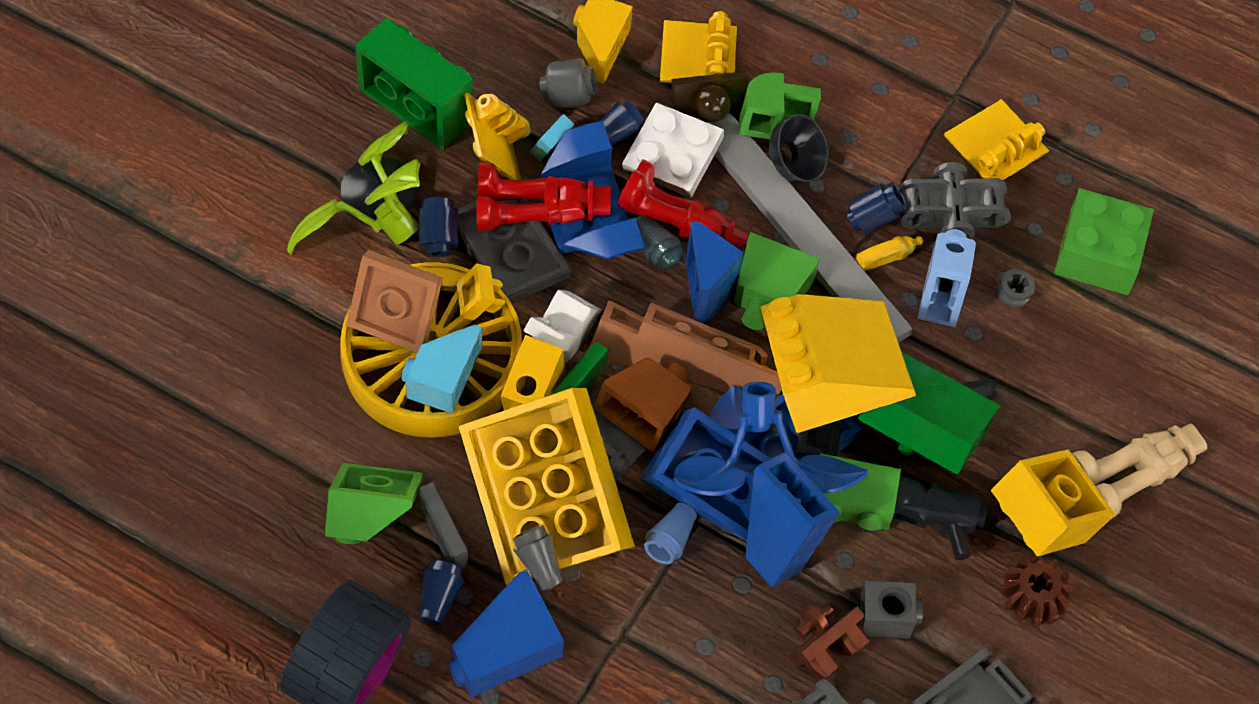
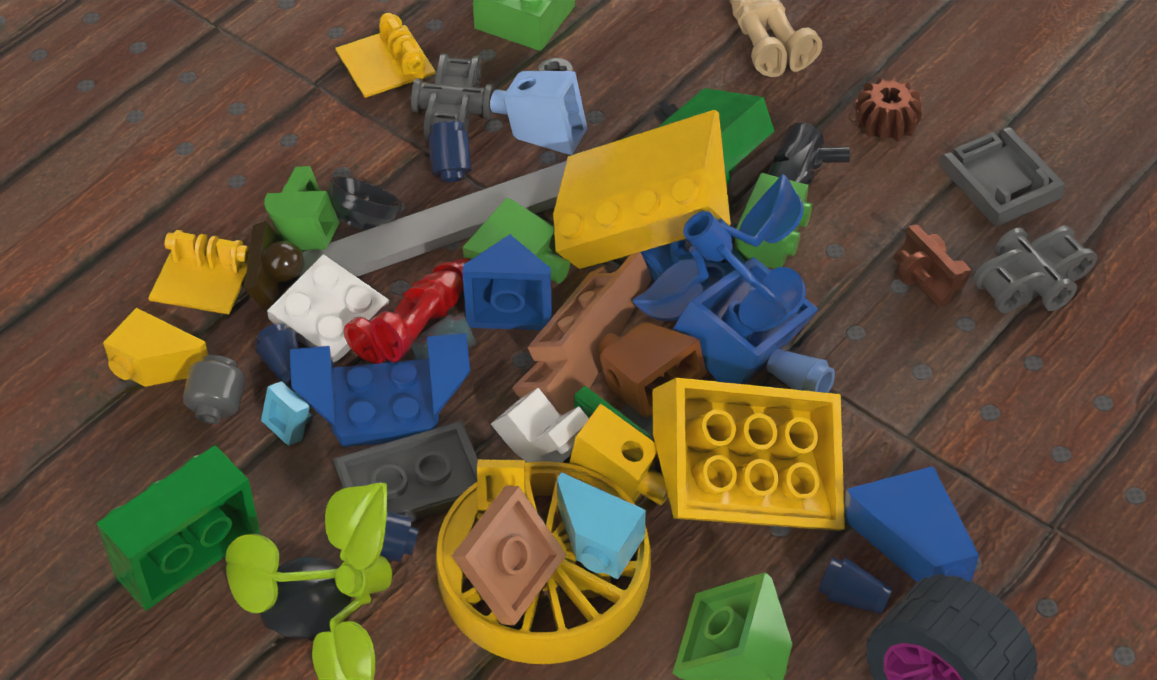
camera: 75 degrees left, 10 degrees down
dark grey tile [418,482,468,570] -> none
yellow hinge [464,93,530,180] -> none
red piece [476,162,611,232] -> none
dark grey cone [512,524,564,591] -> none
blue slope [745,452,840,588] -> none
yellow piece [856,236,923,271] -> none
dark grey brick [860,581,923,639] -> none
yellow brick [991,449,1116,557] -> none

